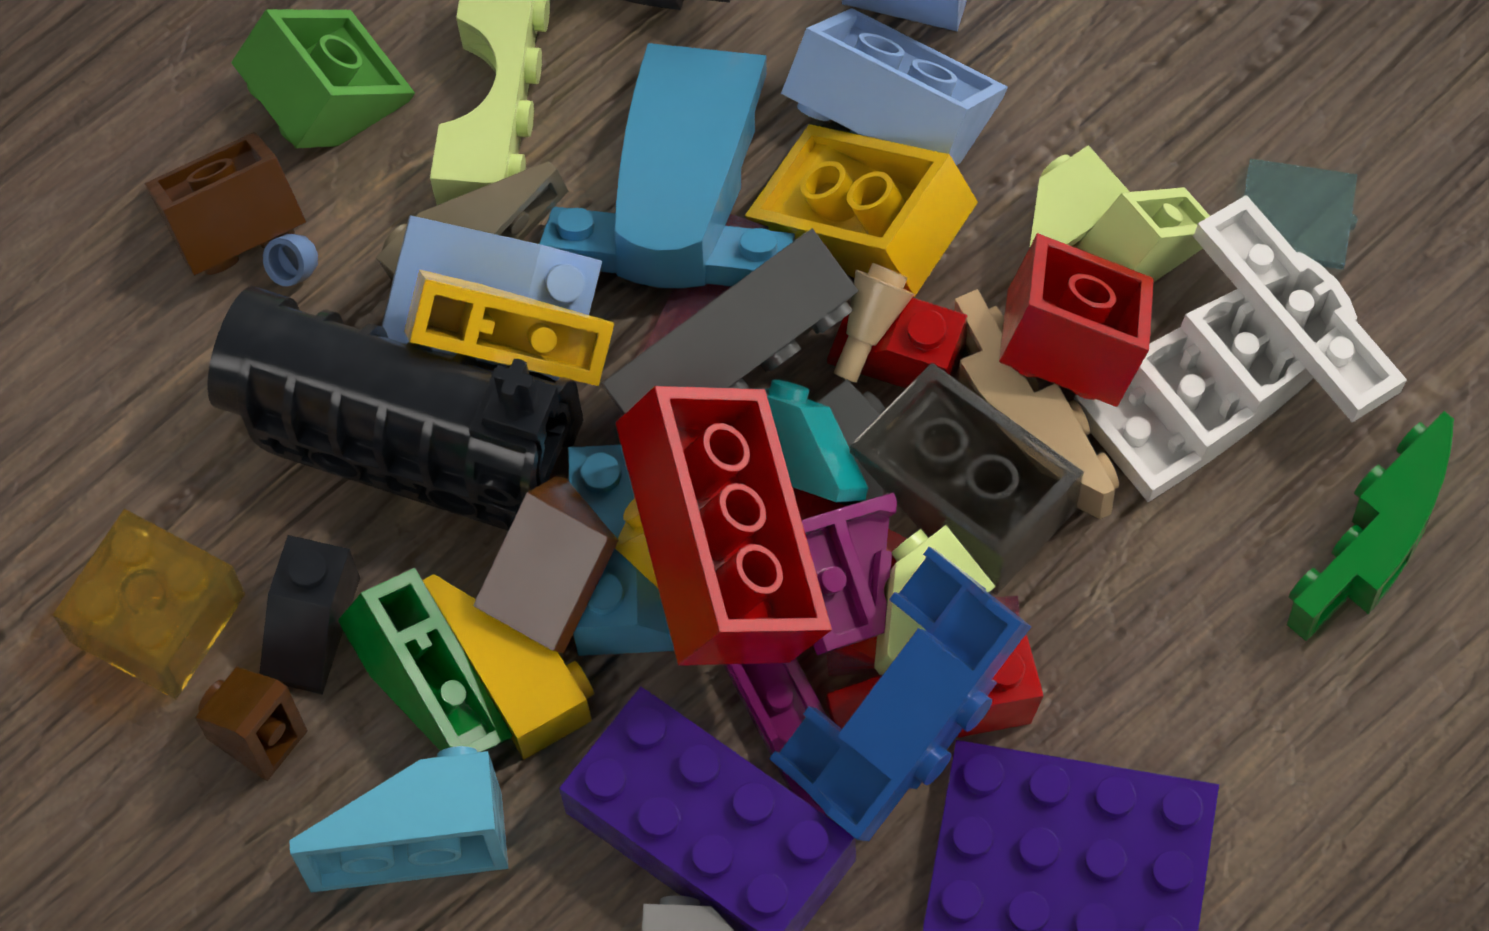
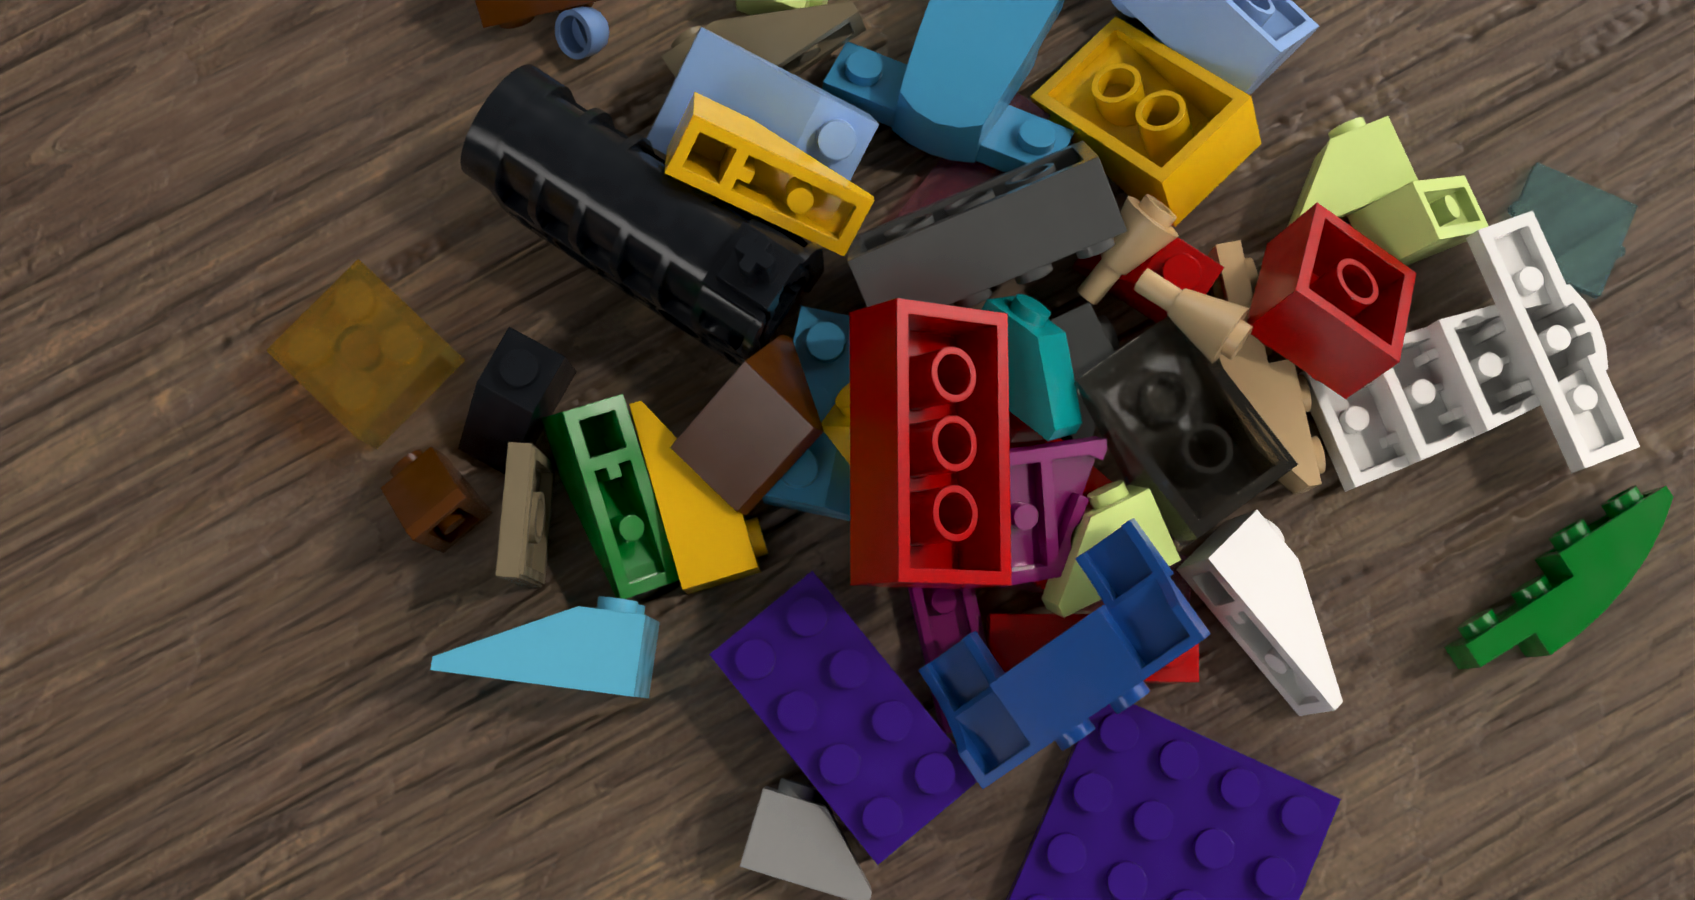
camera: 10 degrees right, 15 degrees up
none -> dark tan tile [495,442,556,588]
none -> tan cone [1134,268,1253,364]
none -> white slope [1176,510,1343,716]

